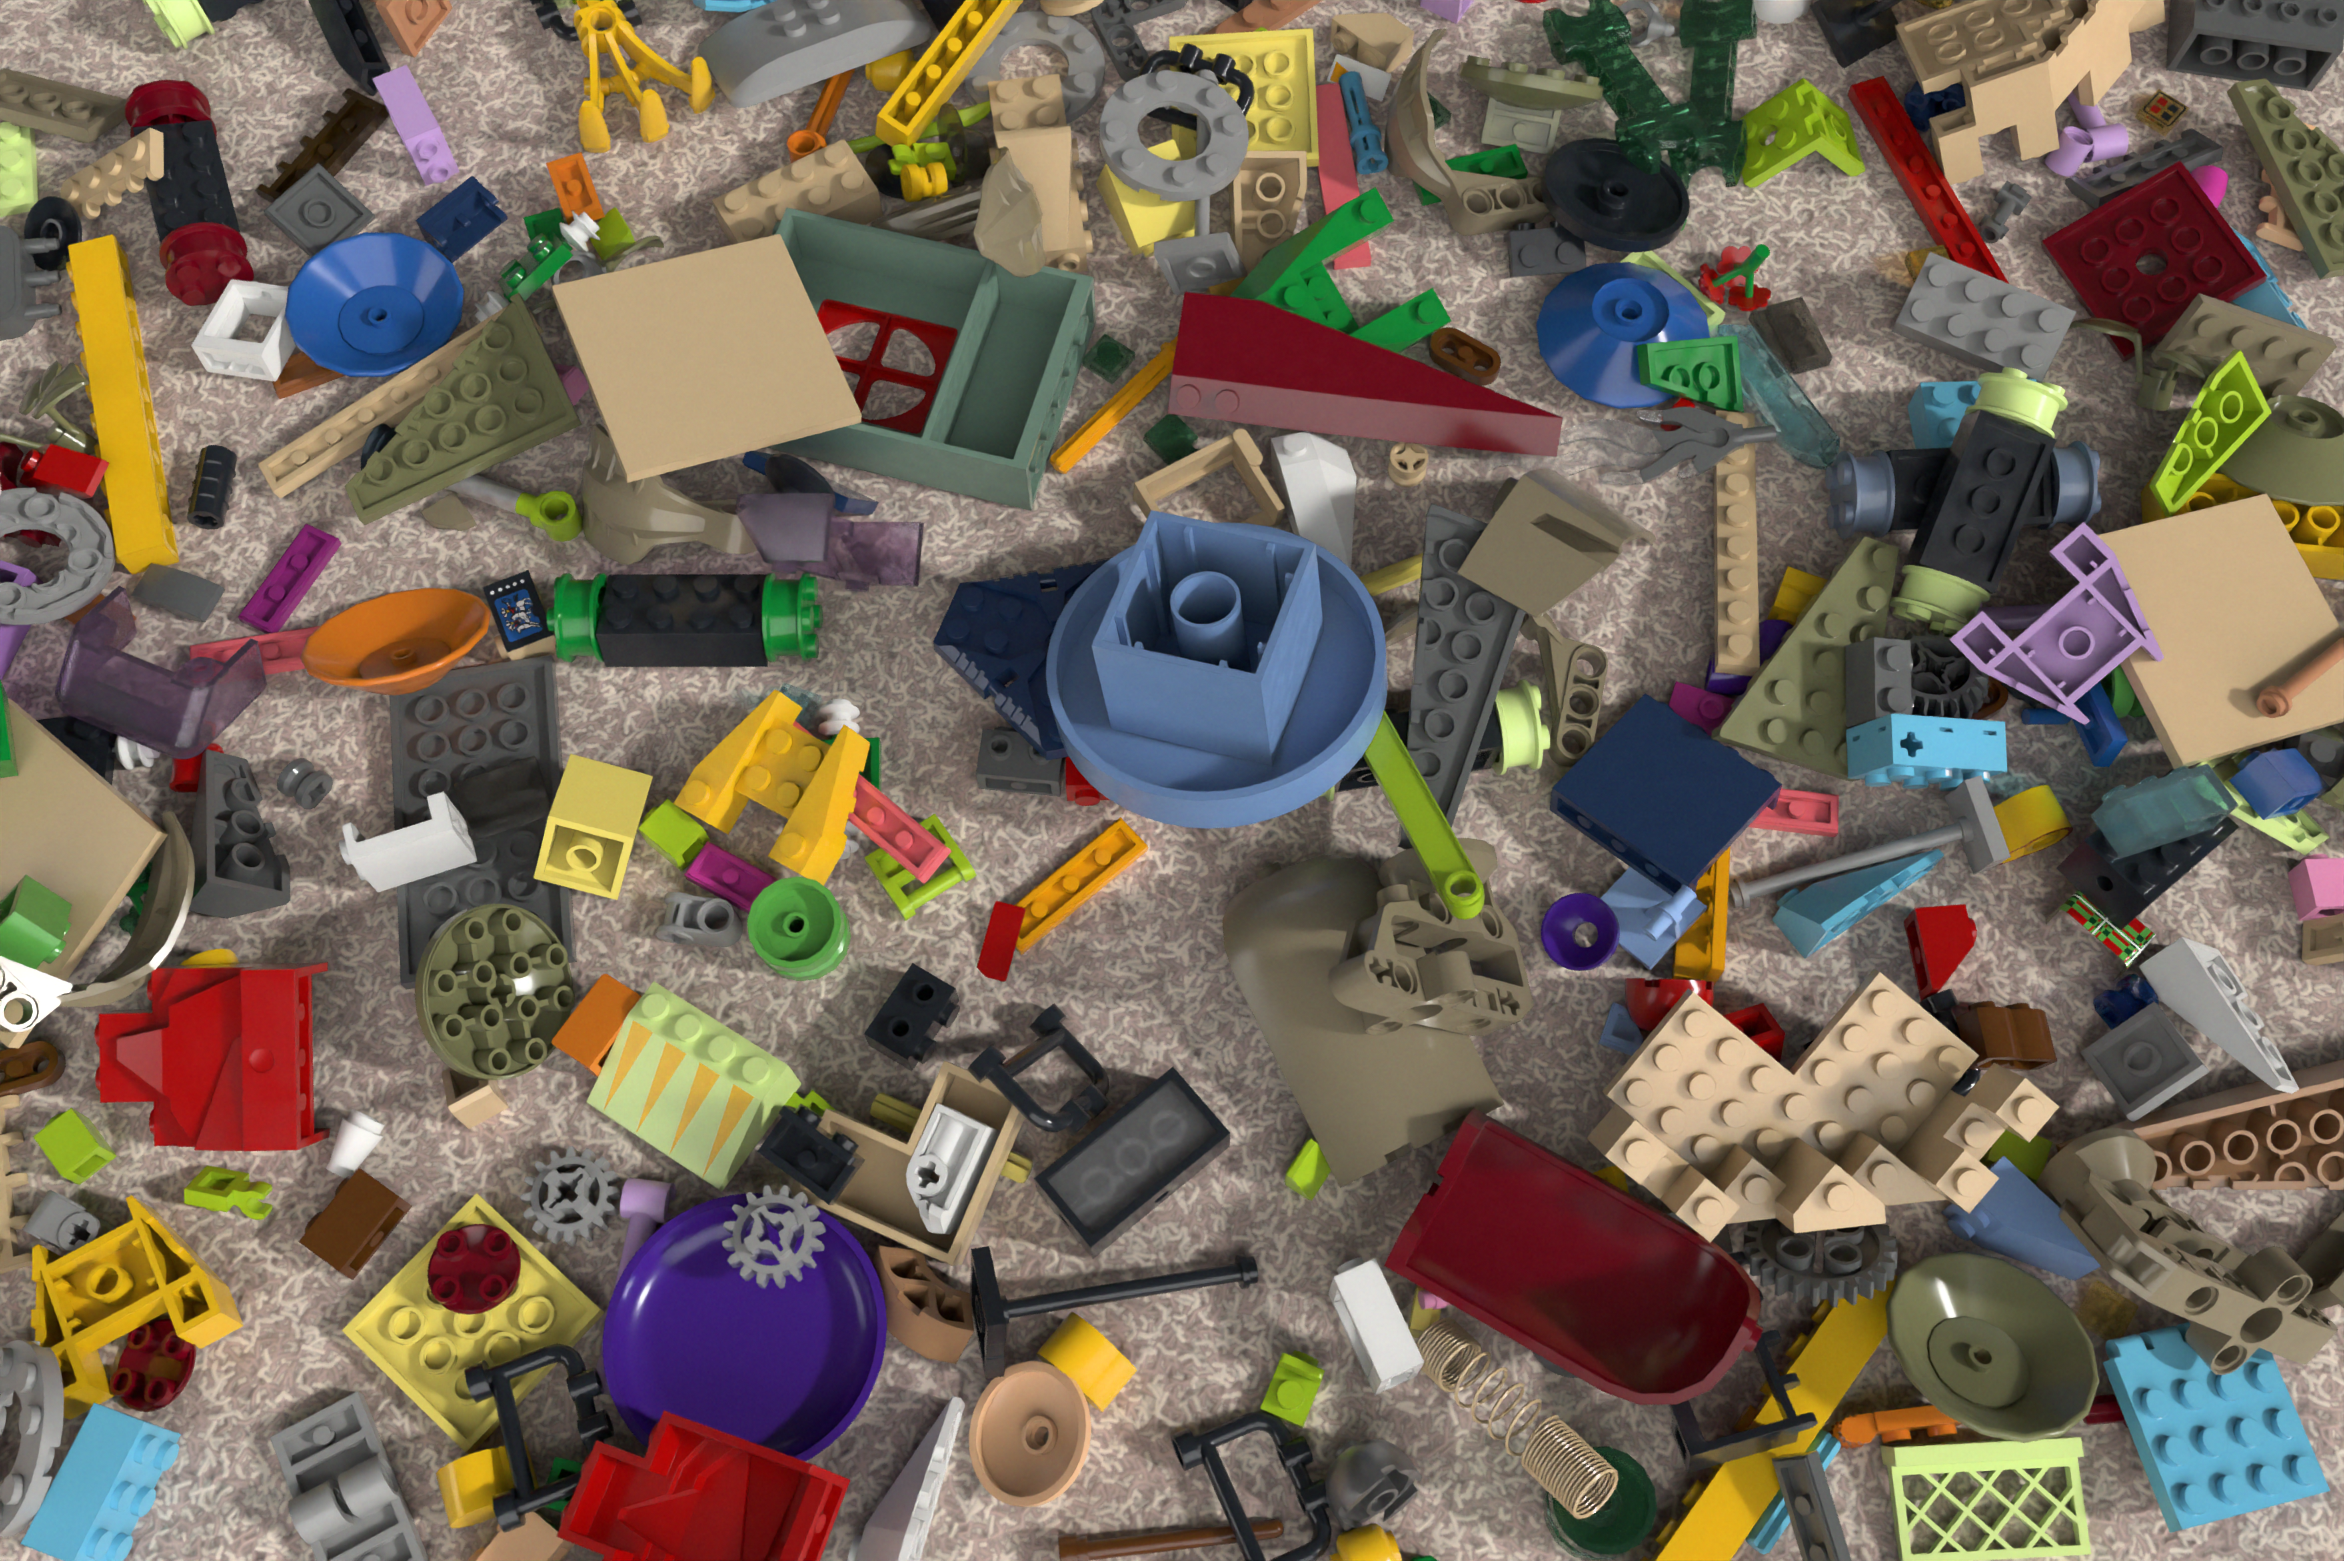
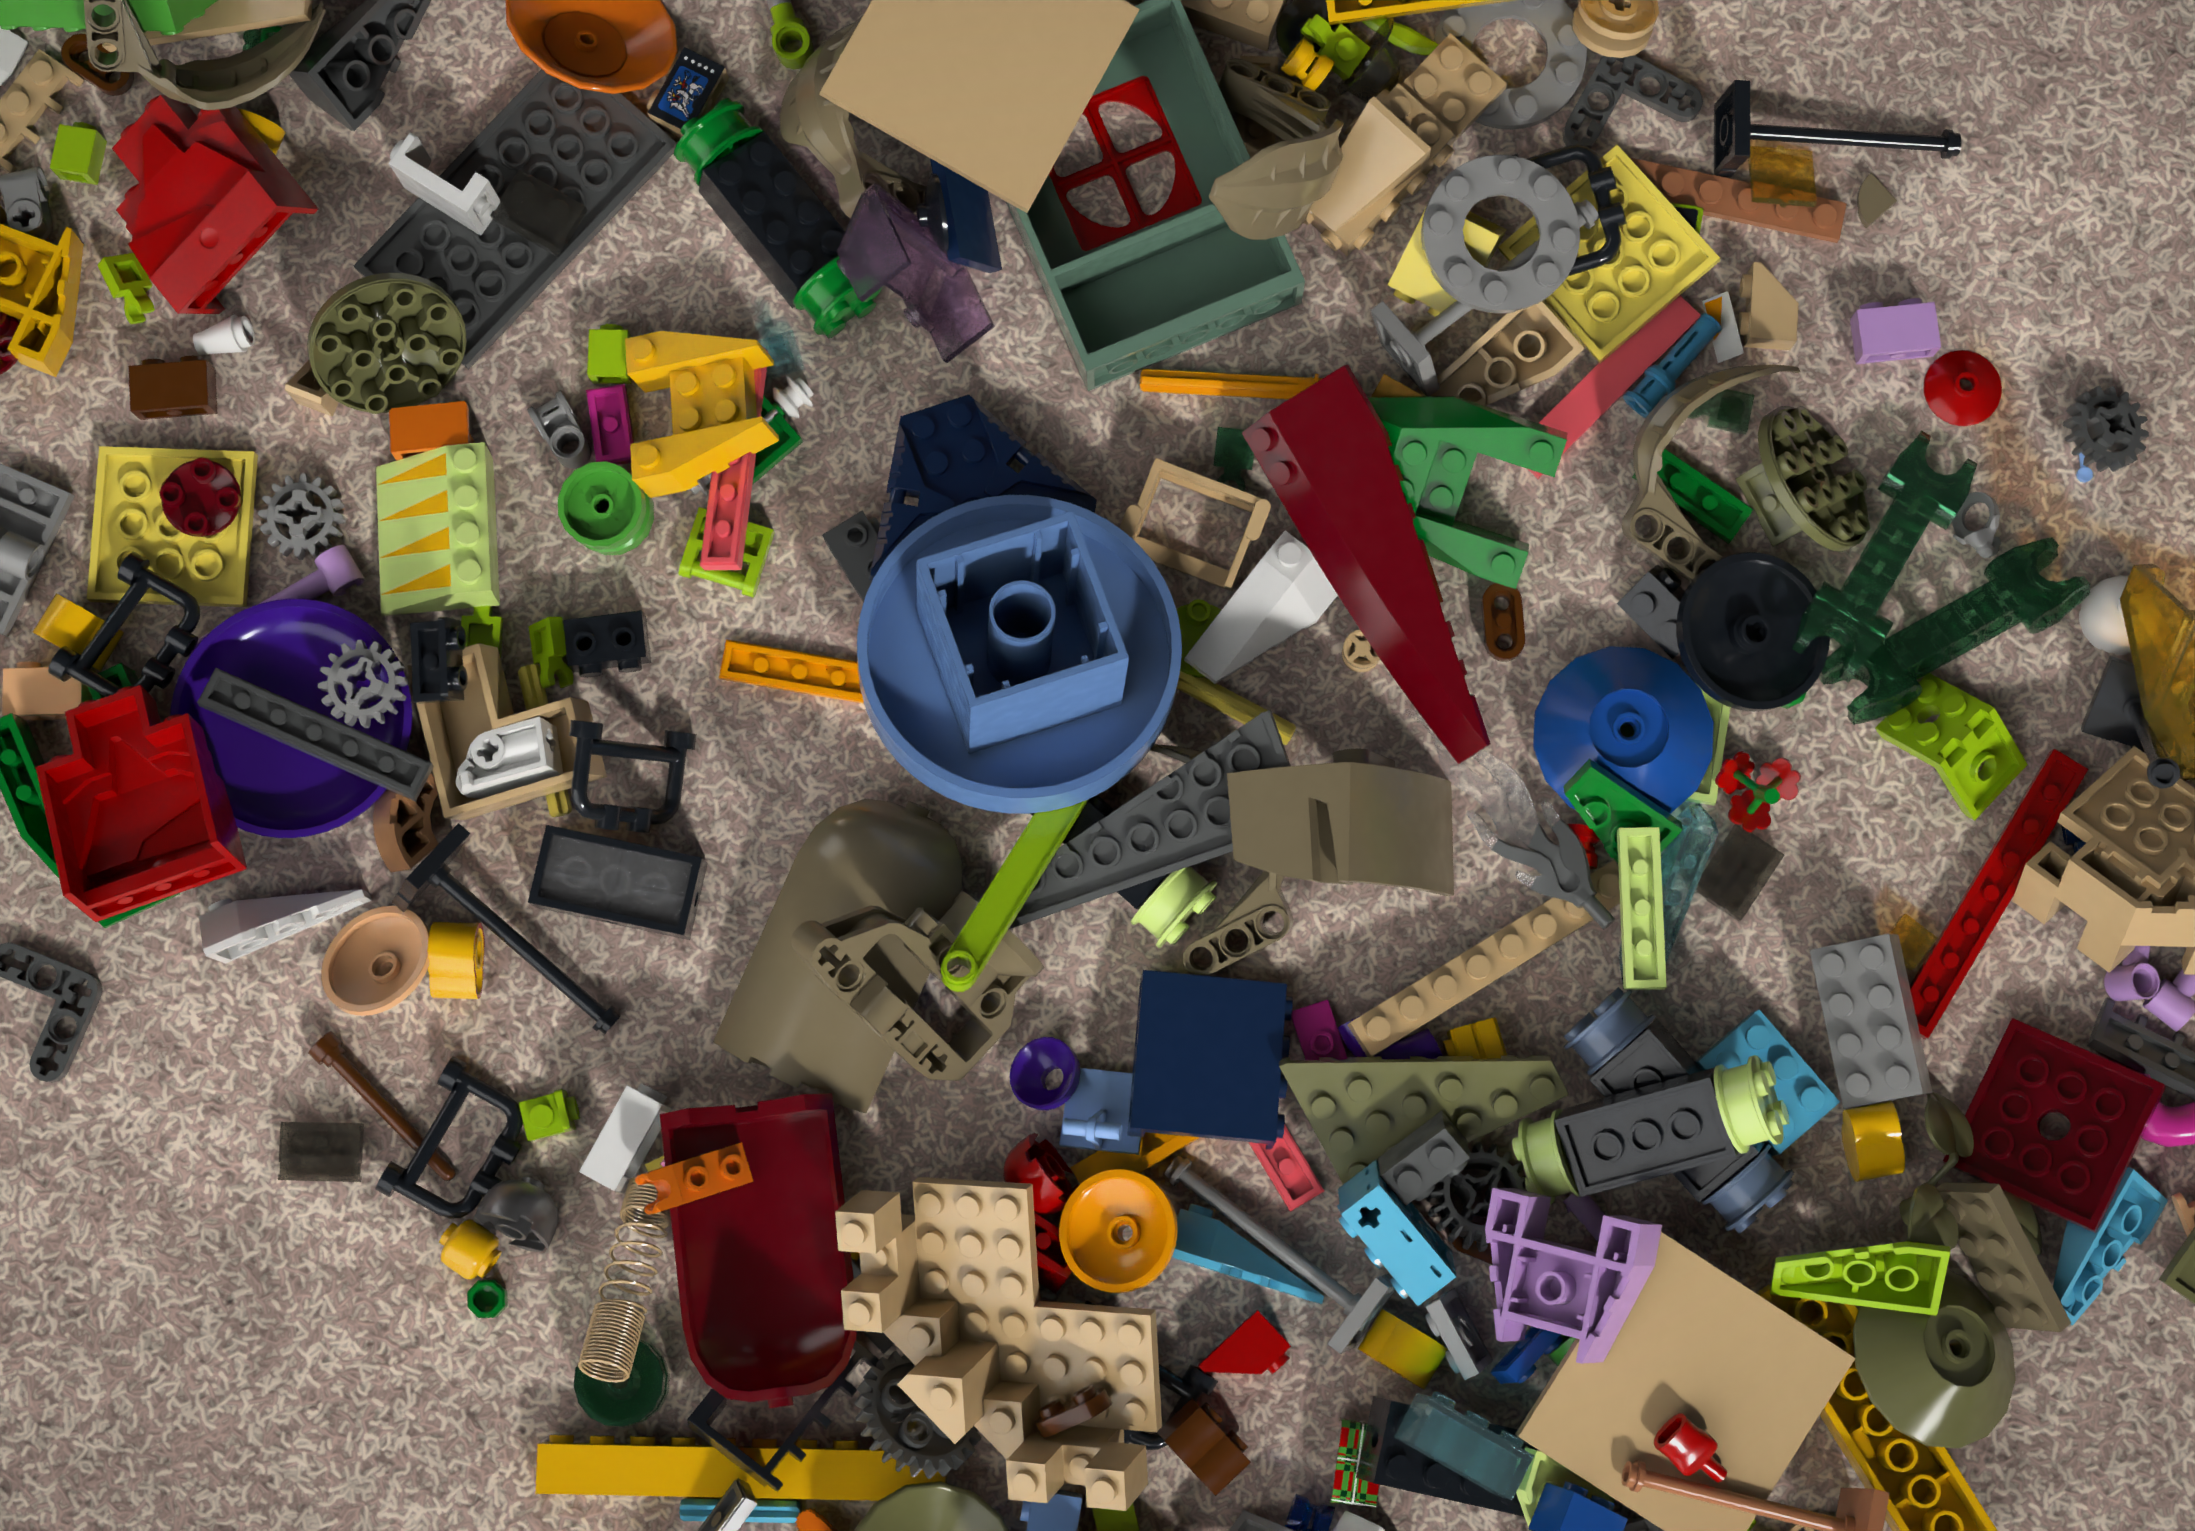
camera: 55 degrees right, 15 degrees up
dark grey wheel [277,758,333,810] -> none
light yellow slope [533,754,653,900] -> none
red sticker [977,901,1026,982] -> none
clear green plate [1082,334,1135,385] -> none
lime slope [1284,1138,1331,1201] -> none
light blue tile [1598,1002,1644,1056] -> none
dark grey bar [1978,181,2032,243] -> none
none -> dark grey tile [197,668,434,802]
none -> lime plate [528,616,574,688]
none -> orange plate [635,1142,753,1215]
none -> reddish brown plate [1035,1385,1112,1438]
none -> light orange dish [1059,1169,1178,1293]
none -> light grey plate [1426,1288,1493,1380]
none -> yellowish green plate [1617,827,1667,990]
none -> red piece [1654,1413,1727,1483]
none -> yellow piece [1841,1101,1905,1182]

